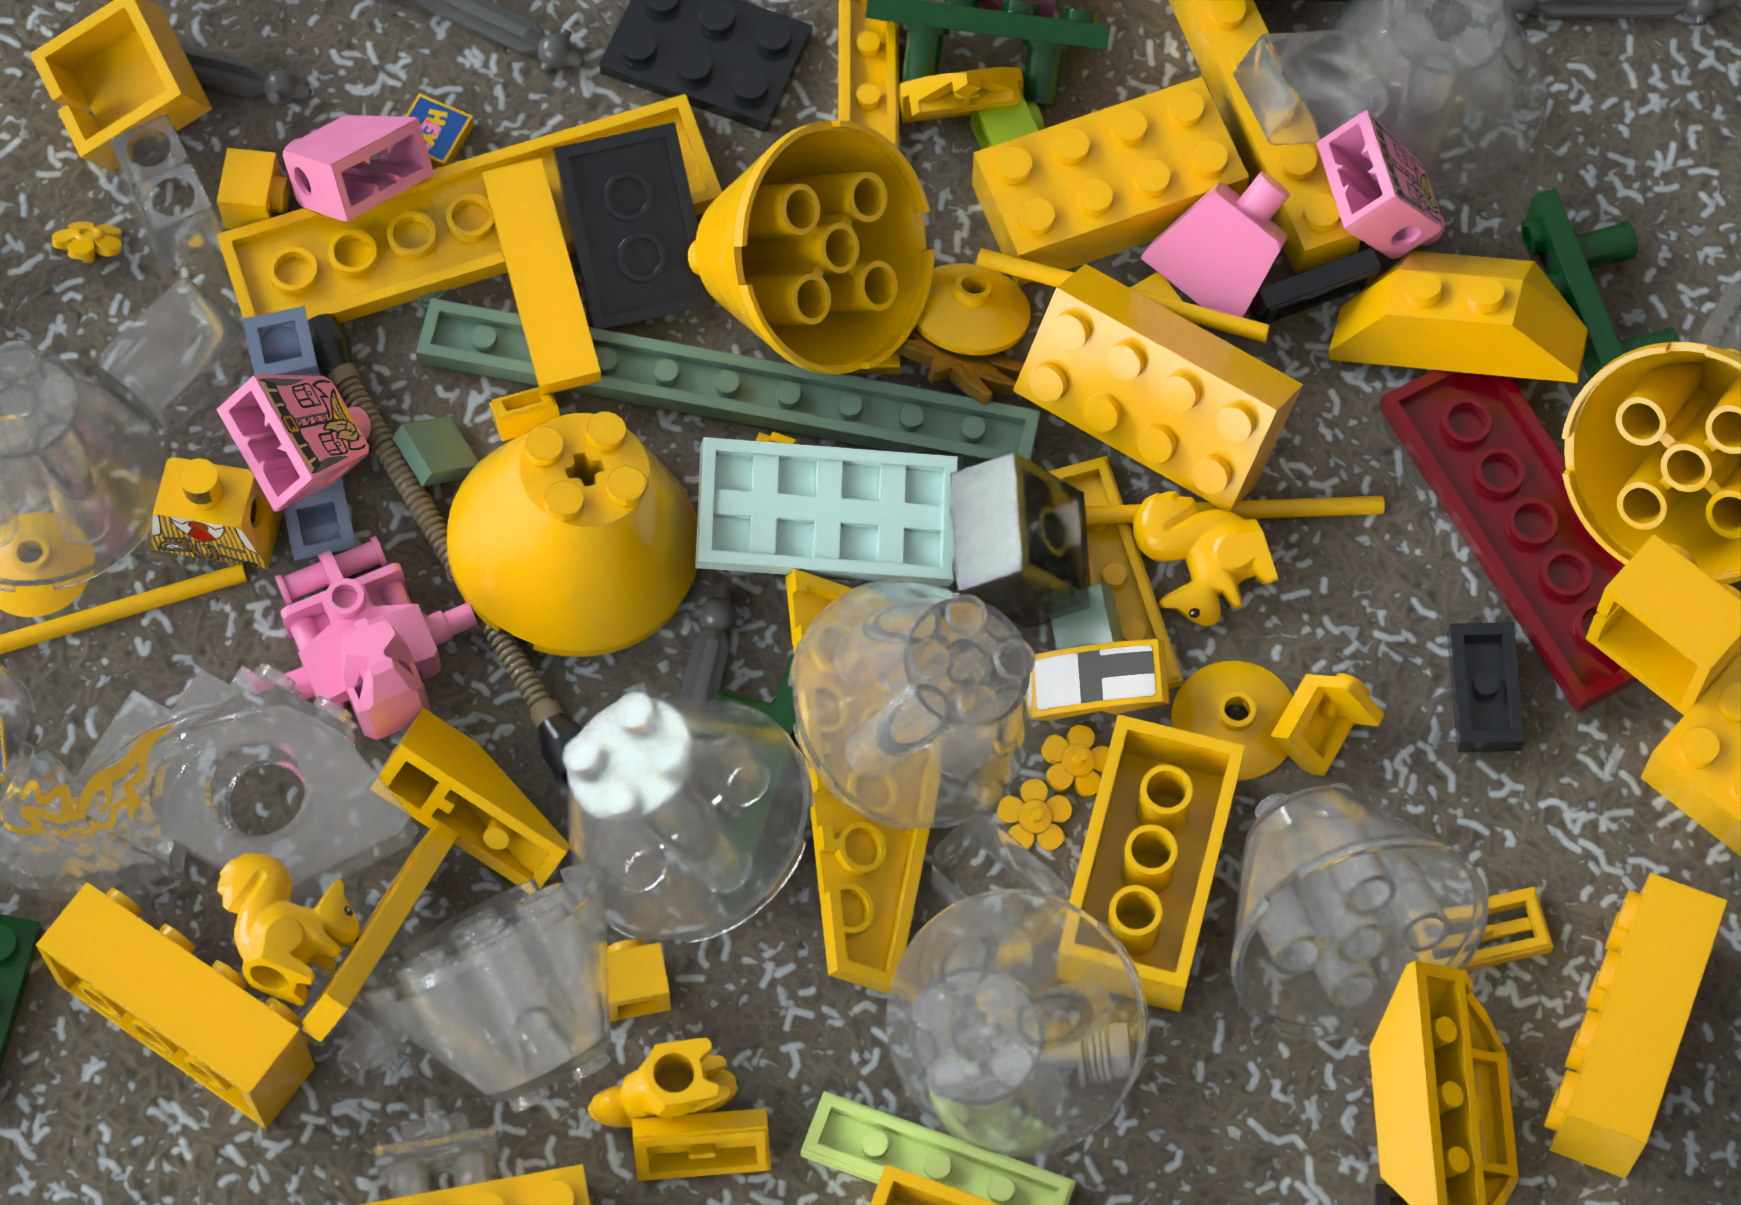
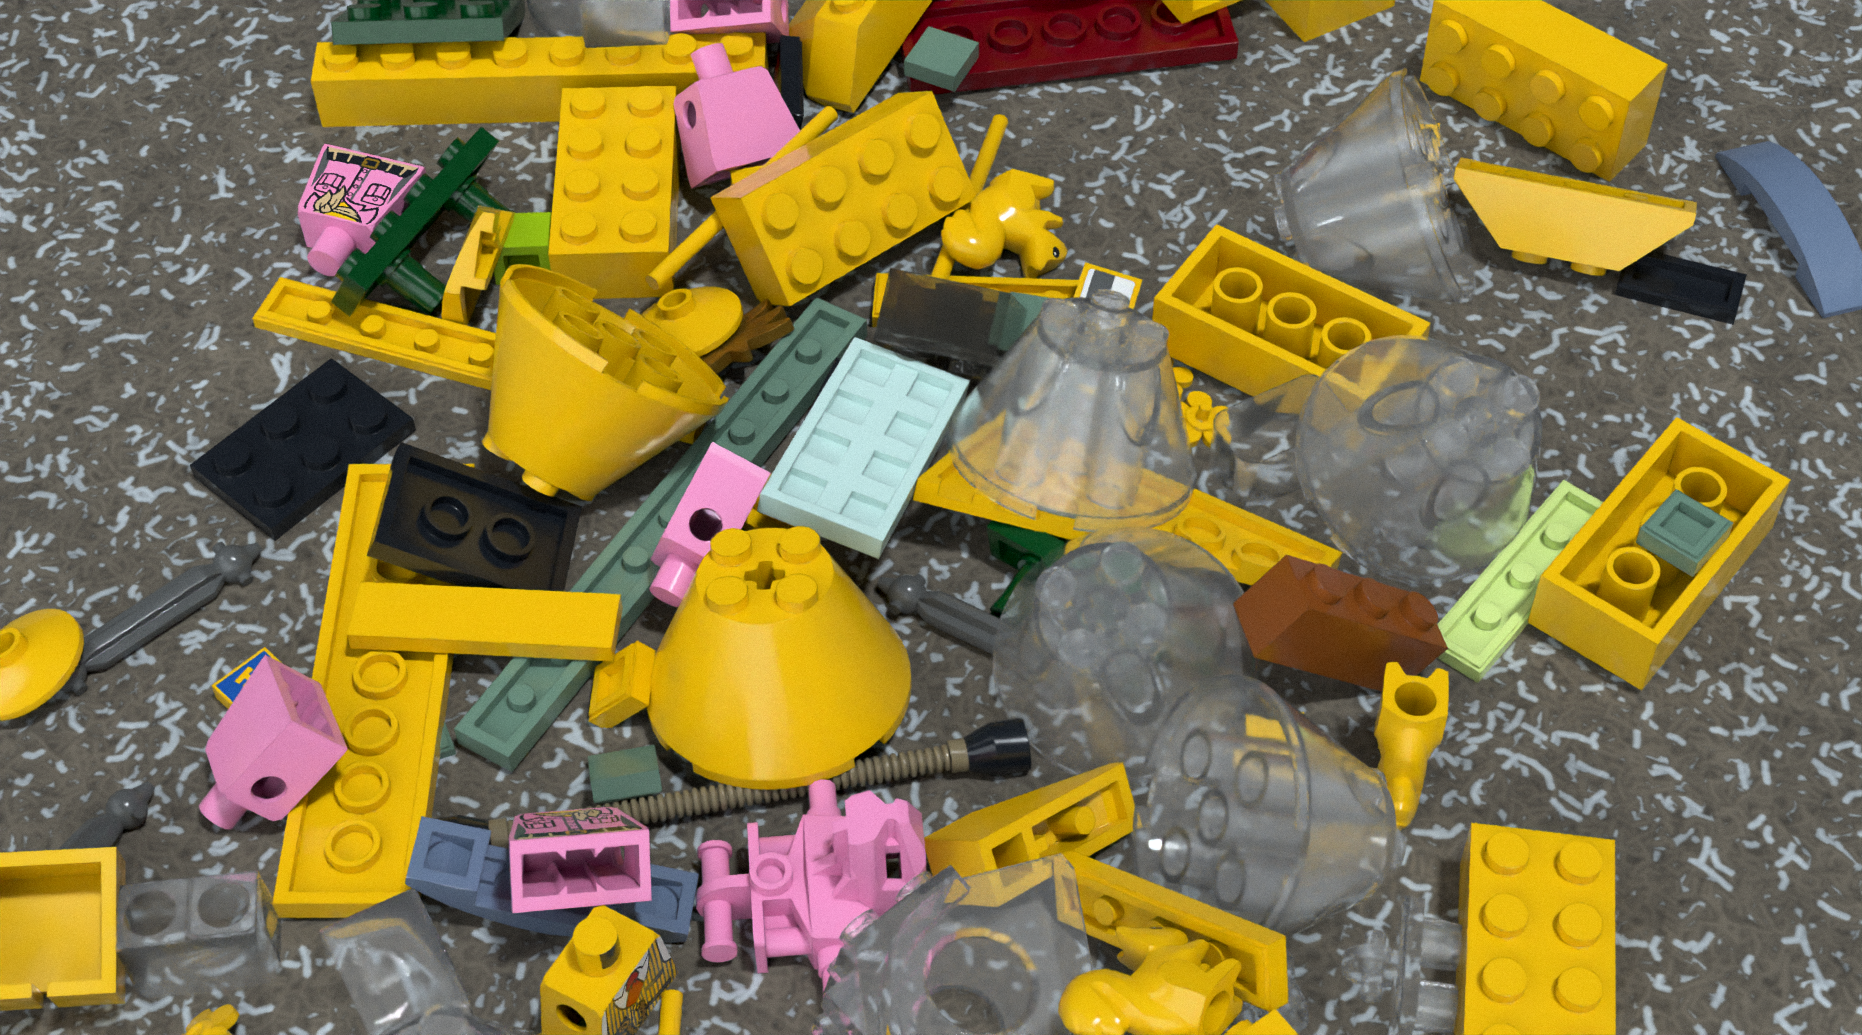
camera: 70 degrees left, 15 degrees down
yellow plate [217,148,291,229] -> none
yellow tile [632,1108,771,1181] -> none
yellow dish [1171,661,1293,781] -> none
yellow bracket [1270,673,1385,776] -> none
black plate [1447,622,1525,753] -> none
none -> bright pink torso [649,442,771,607]
none -> sand green tile [904,26,979,92]
none -> dark orange brick [1233,555,1448,692]

